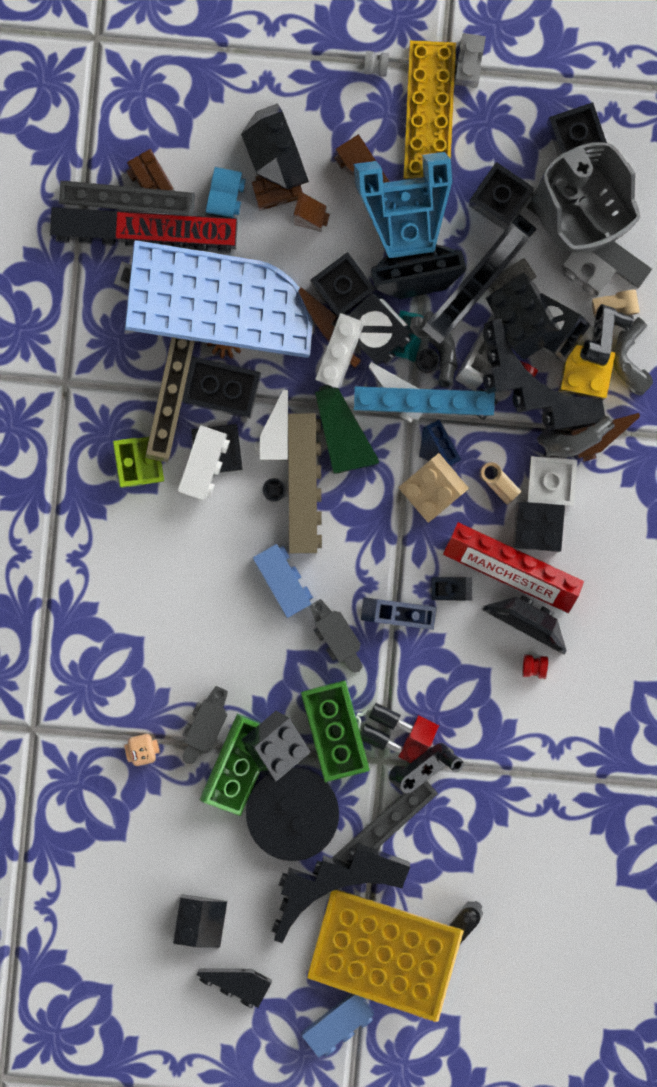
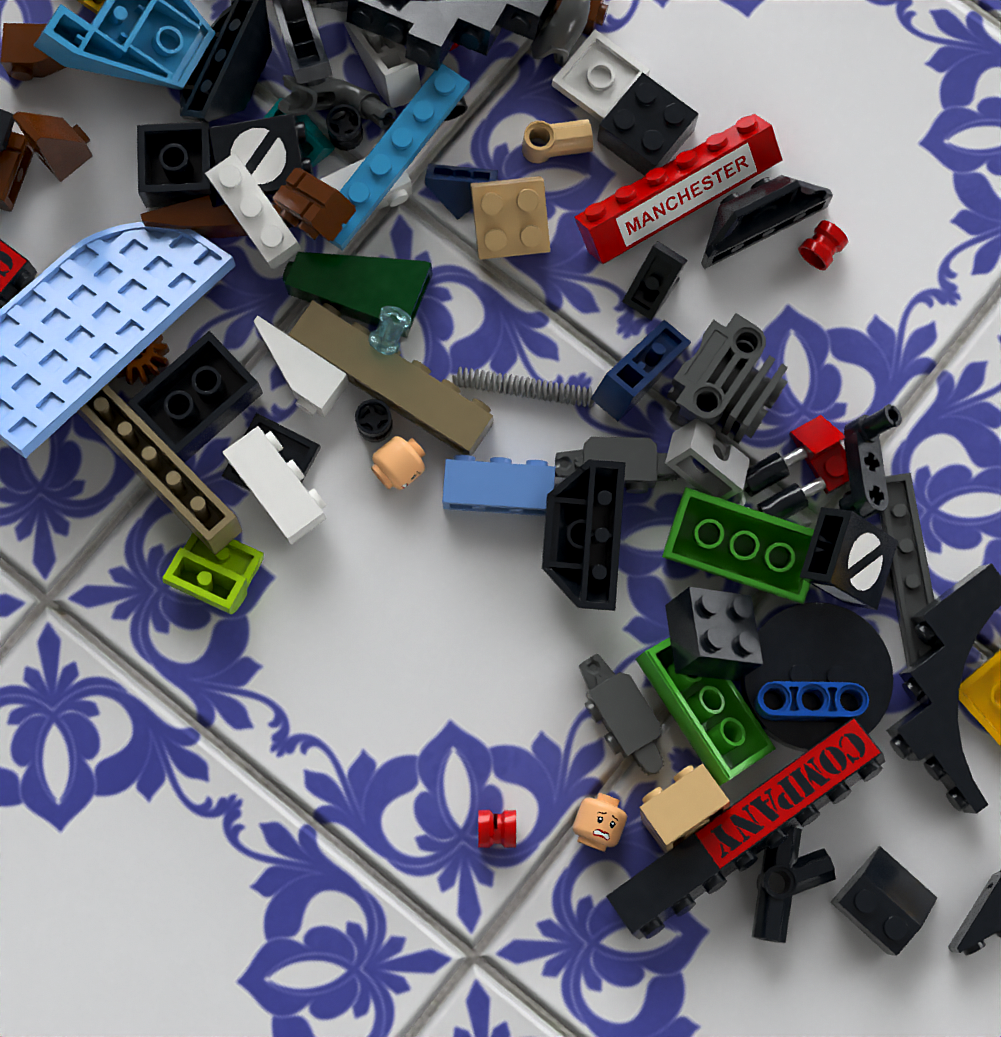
camera: 55 degrees left, 10 degrees down
none -> reddish brown brick [272,168,356,241]
none -> clear light blue bush [368,306,411,355]
none -> light nougat head [371,436,426,490]
none -> light grey piece [452,366,594,408]
none -> red wheel [478,810,516,848]
none -> black wedge [541,459,626,611]
none -> brick [606,717,885,939]
none -> tan brick [639,763,730,854]
none -> light grey brick [665,419,750,500]
none -> dark grey piece [667,313,788,444]
none -> black piece [751,827,836,943]
none -> blue beam [754,681,869,722]
none -> black brick [800,507,898,610]

